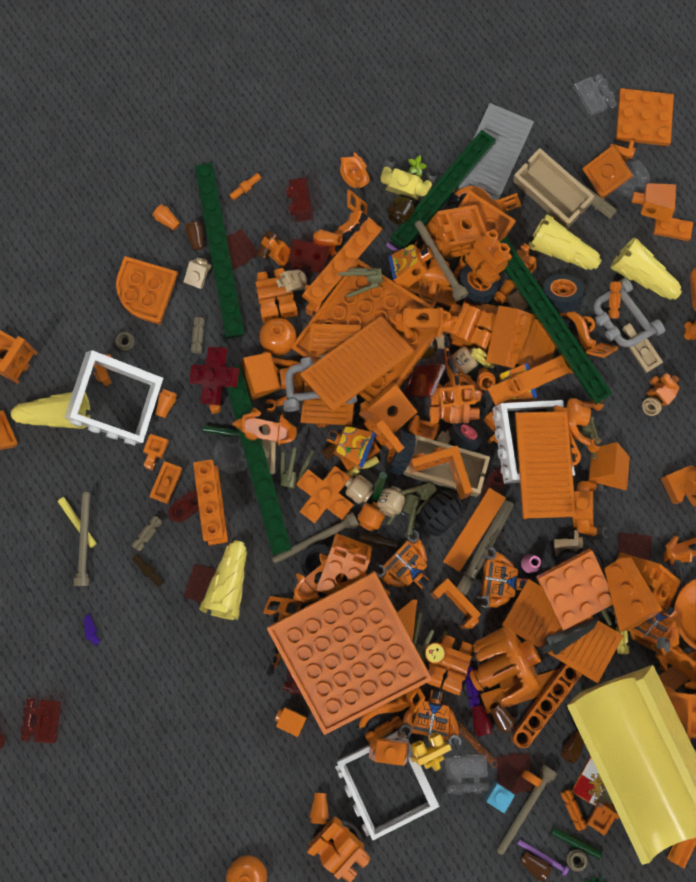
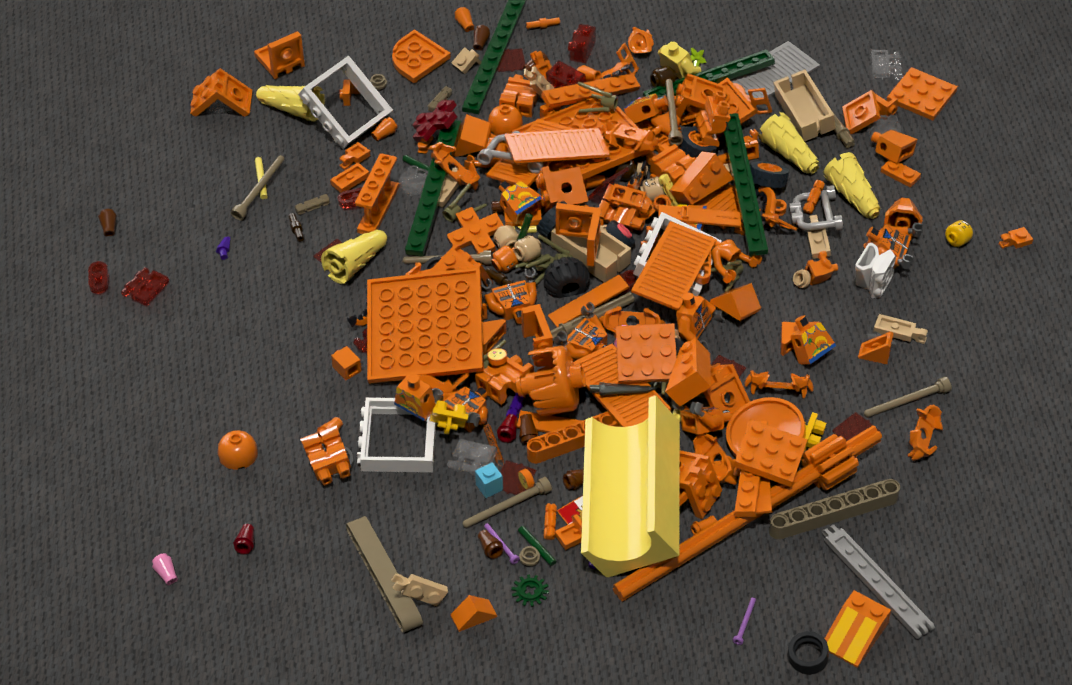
camera: 30 degrees right, 30 degrees down
none -> orange piece [599,306,666,339]

